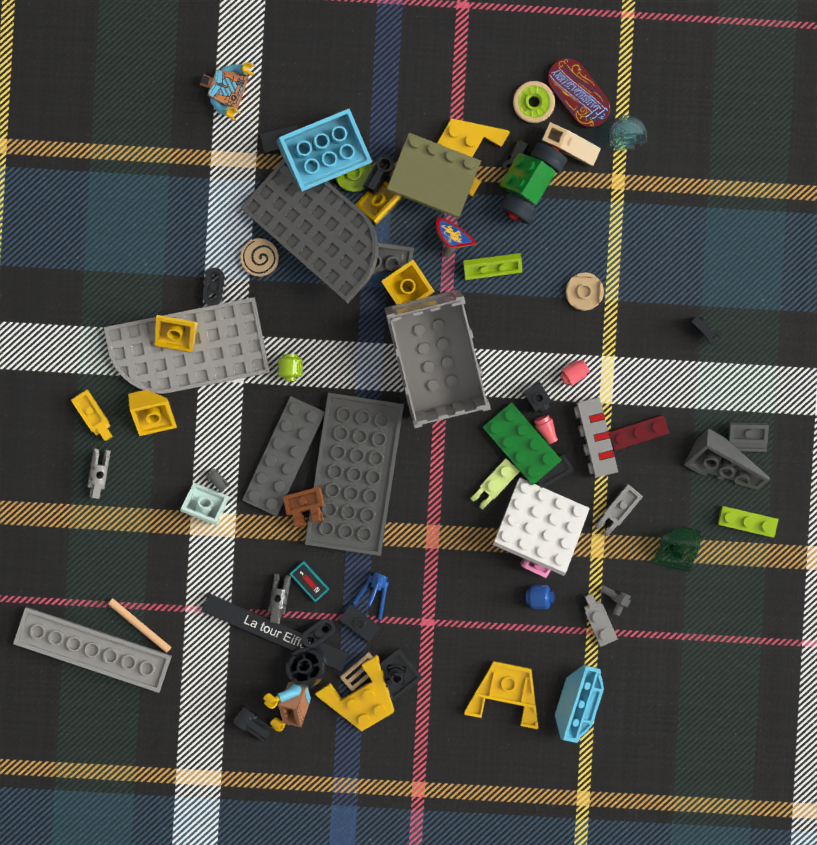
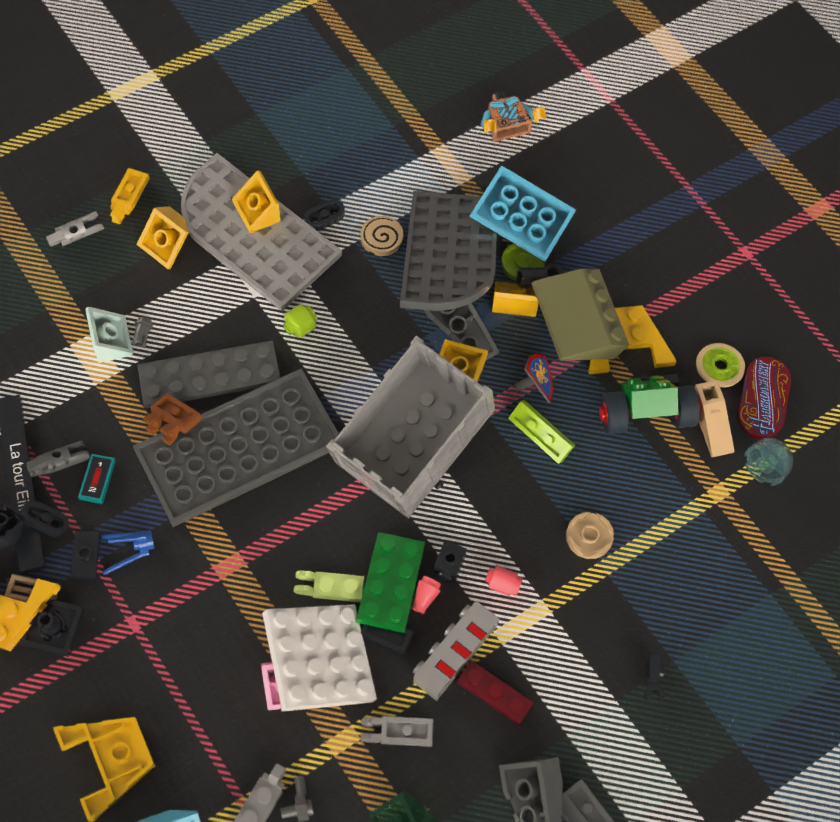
camera: 50 degrees right, 25 degrees down
blue head [526,585,555,610] -> none

